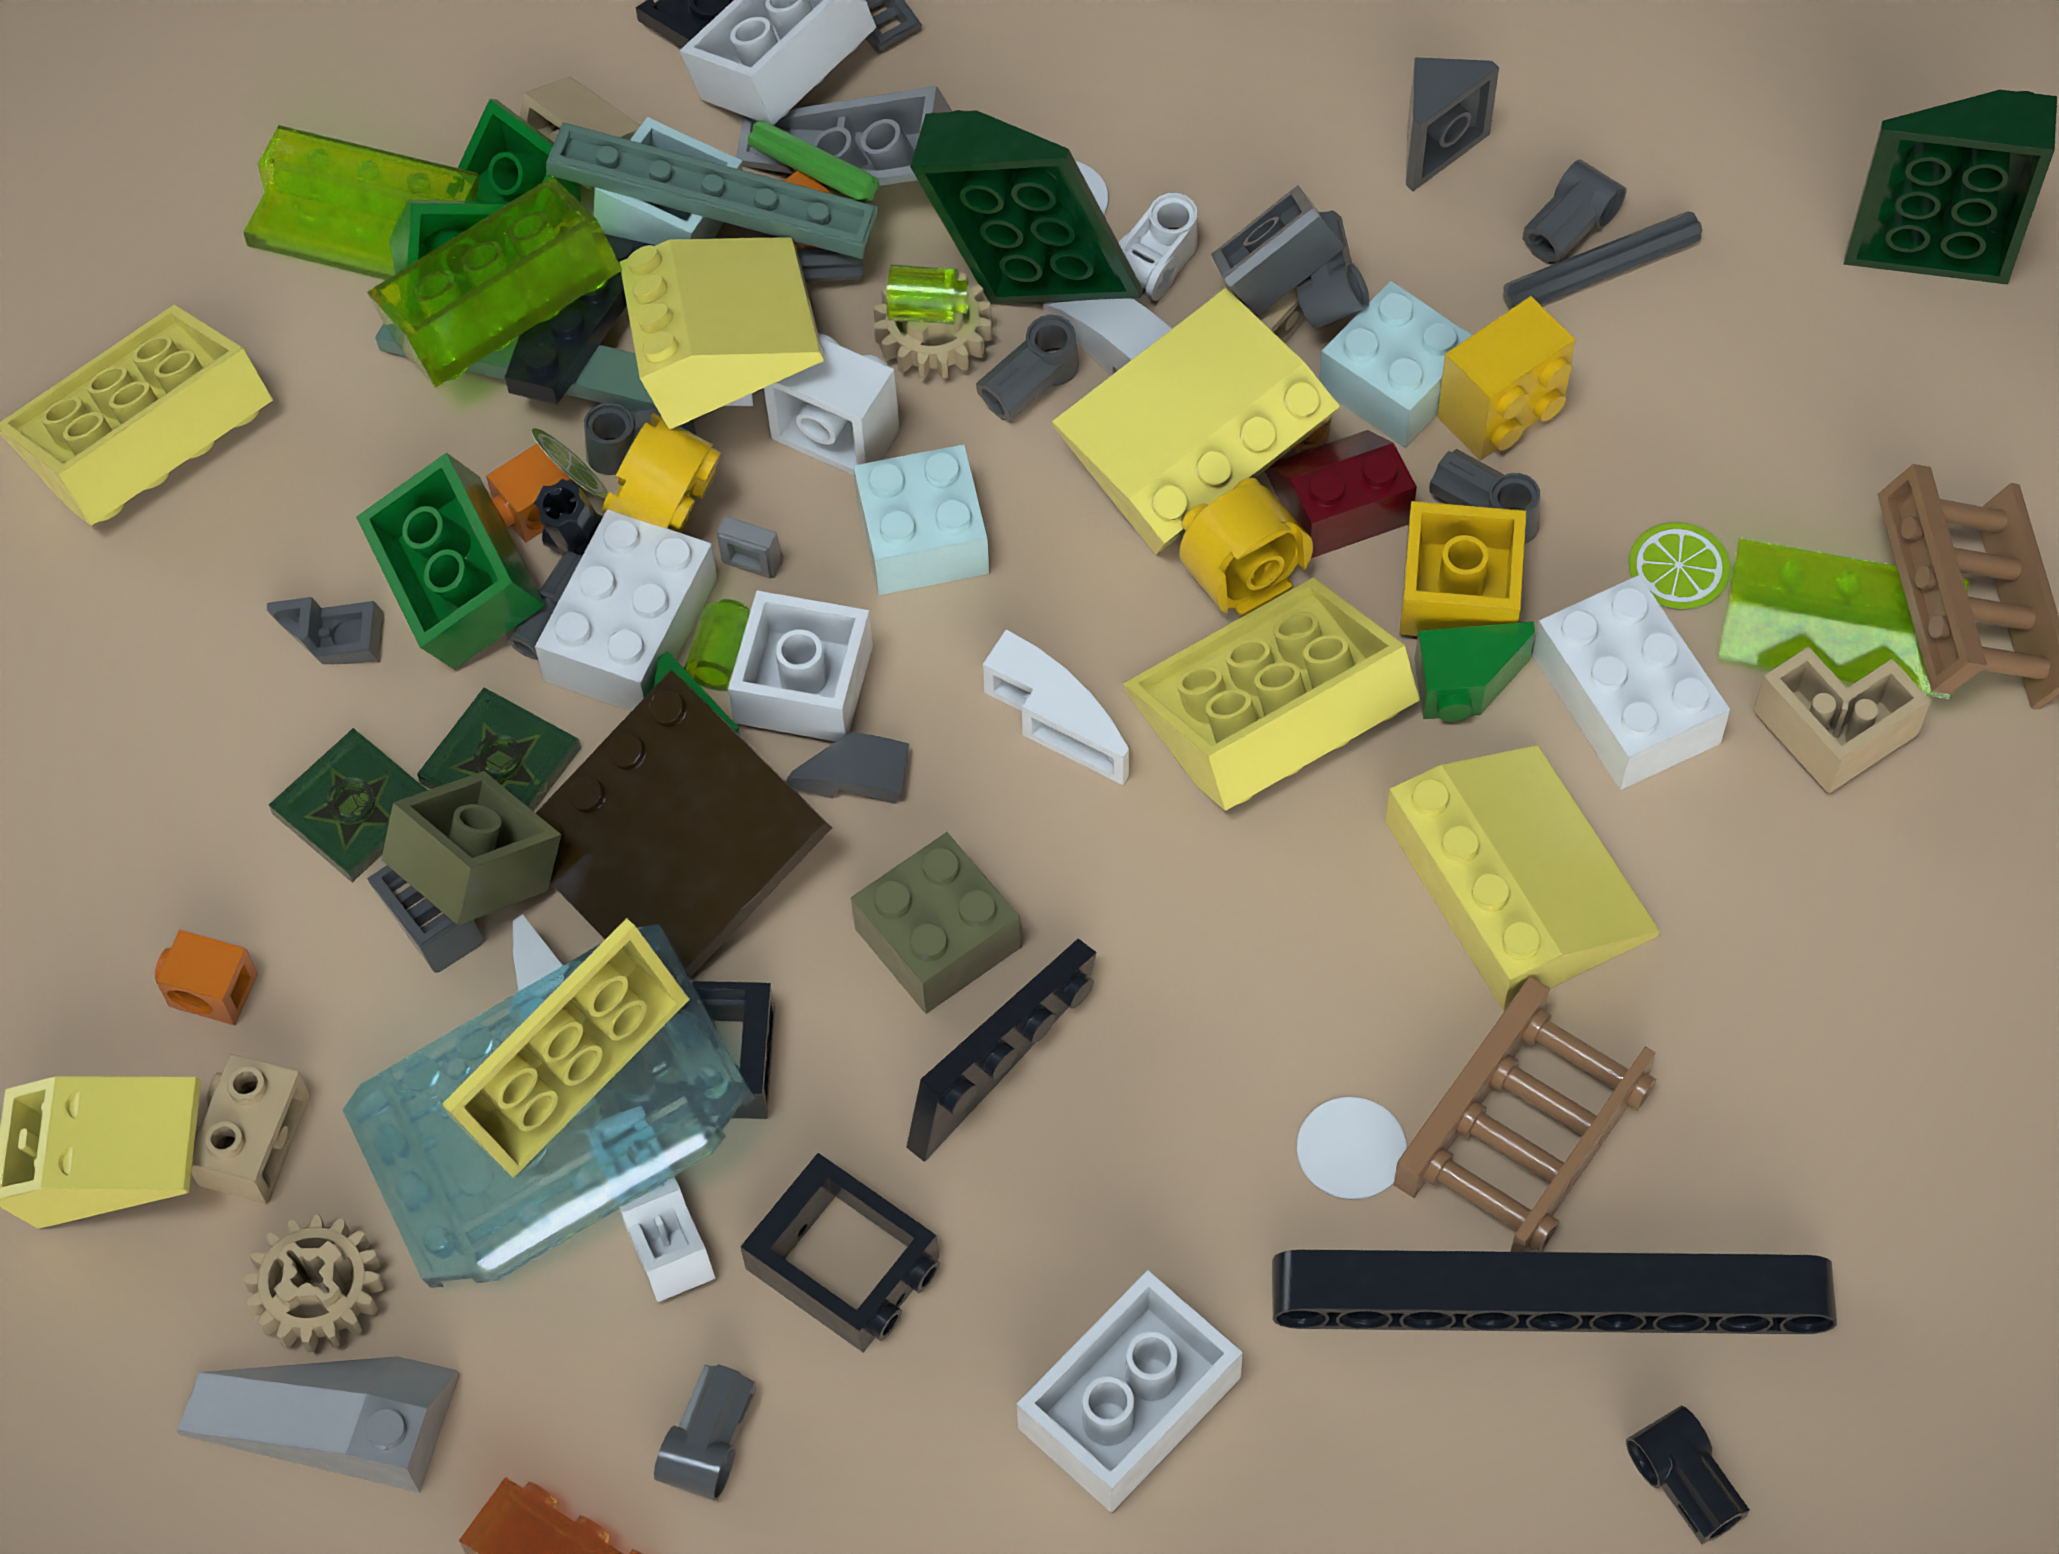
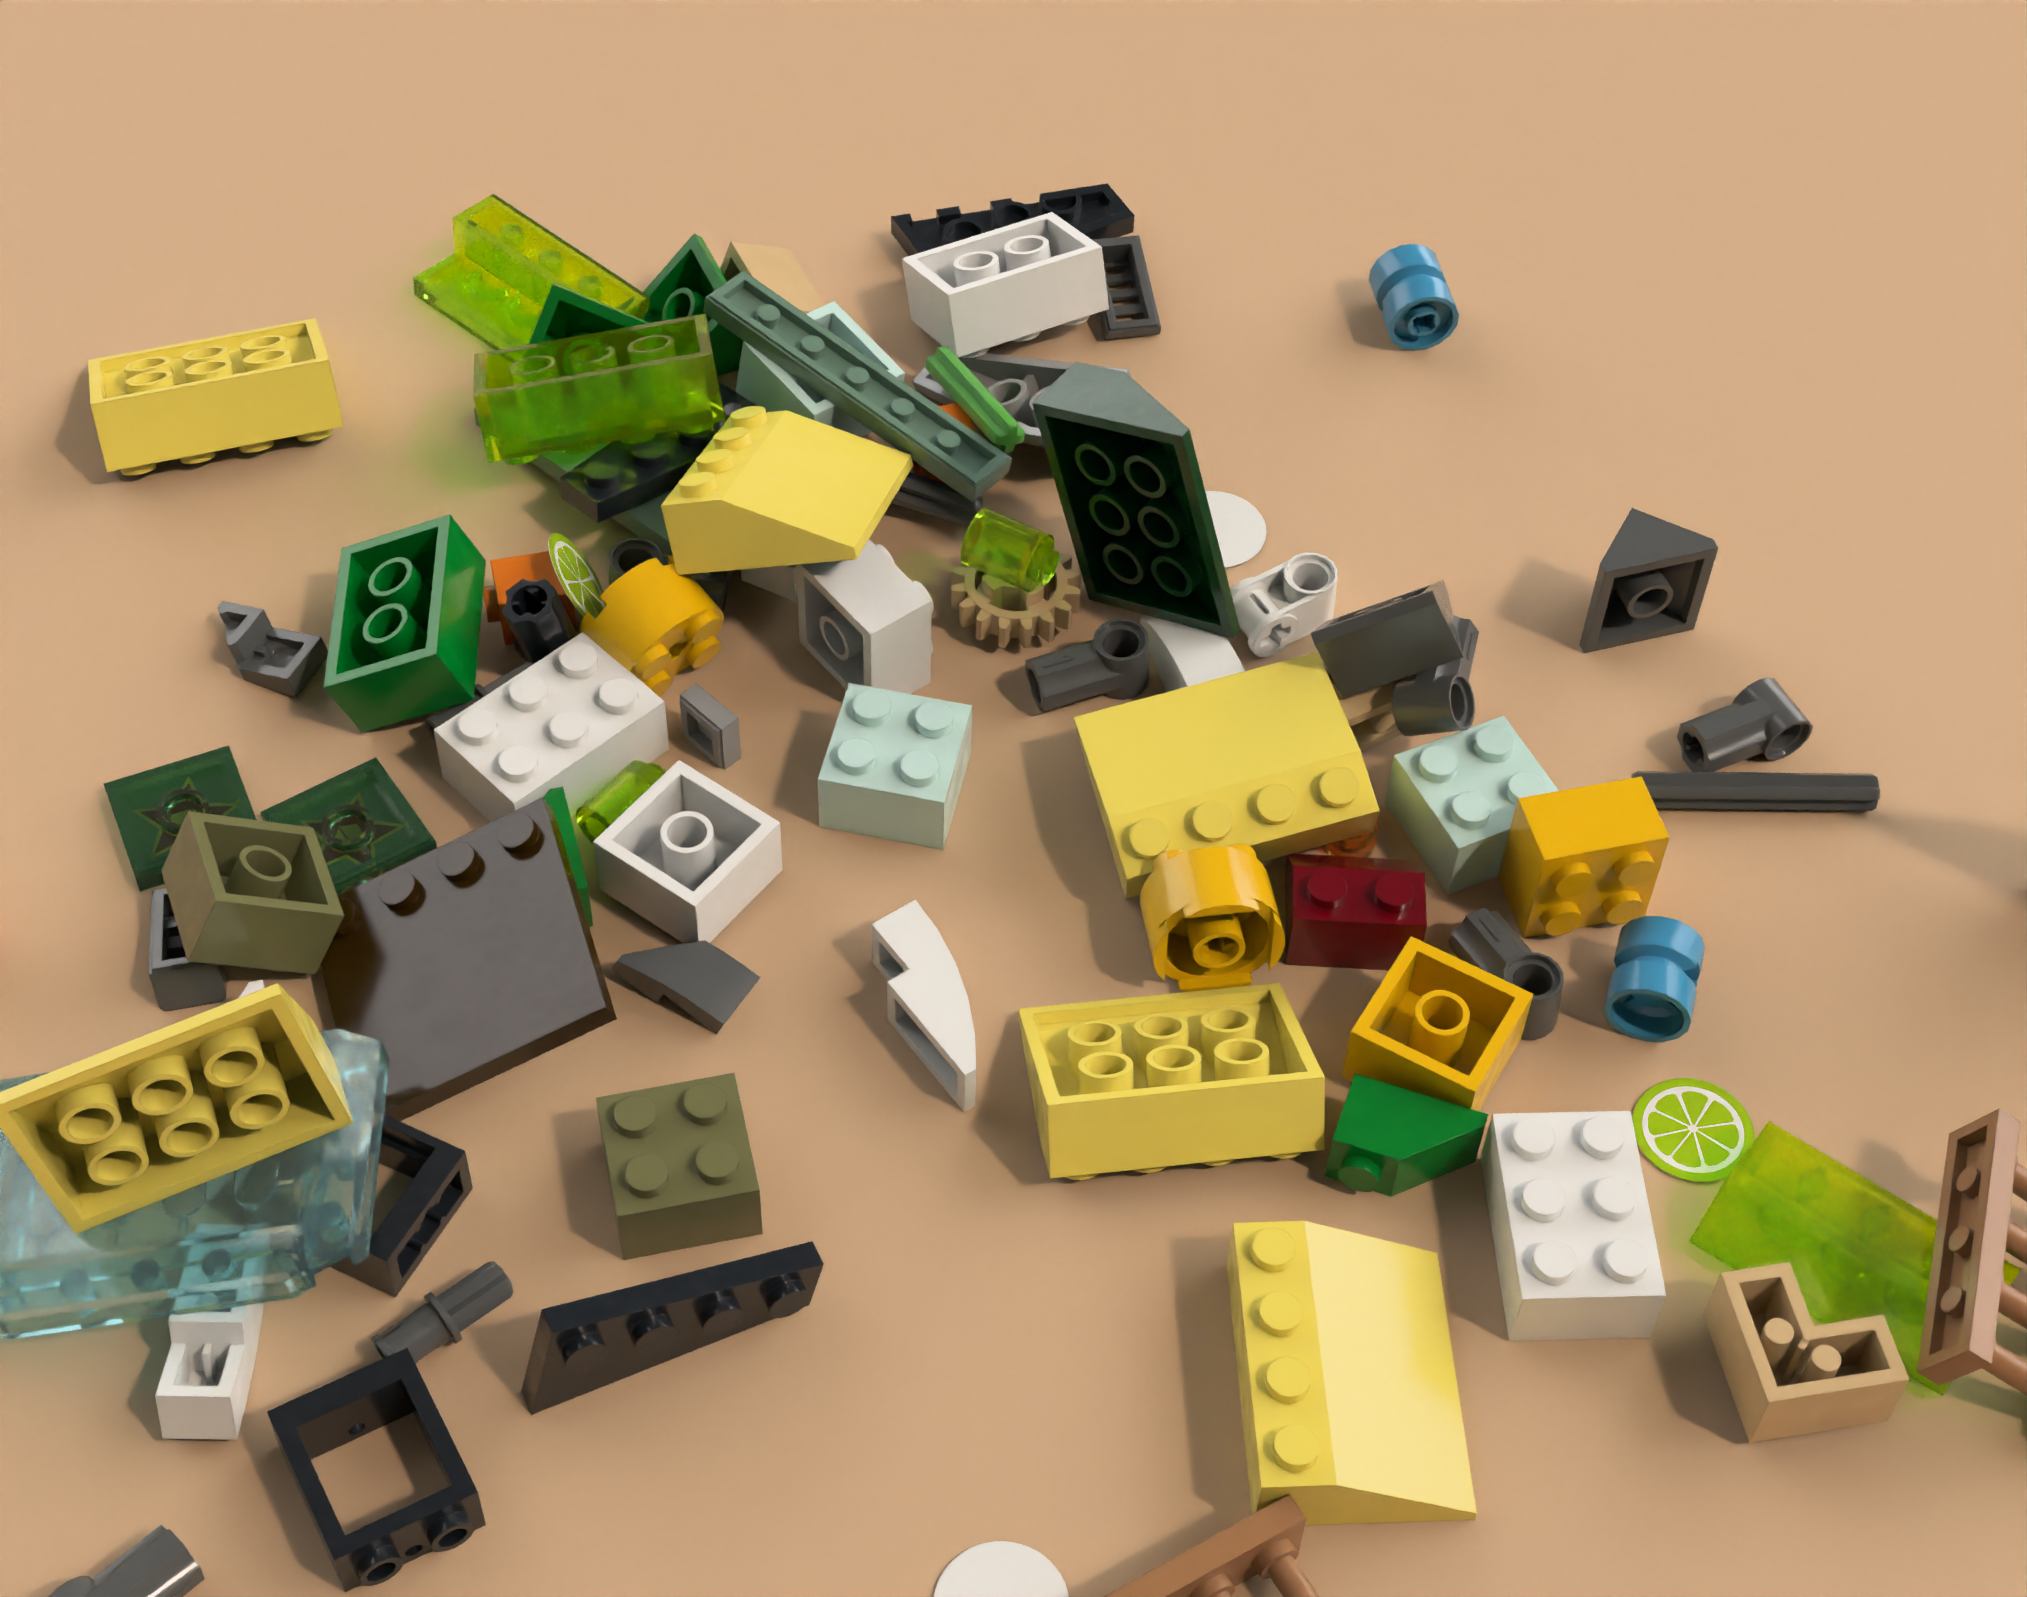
camera: 20 degrees right, 10 degrees down
none -> dark grey axle [371,1261,513,1364]
none -> dark azure wheel [1603,916,1705,1042]

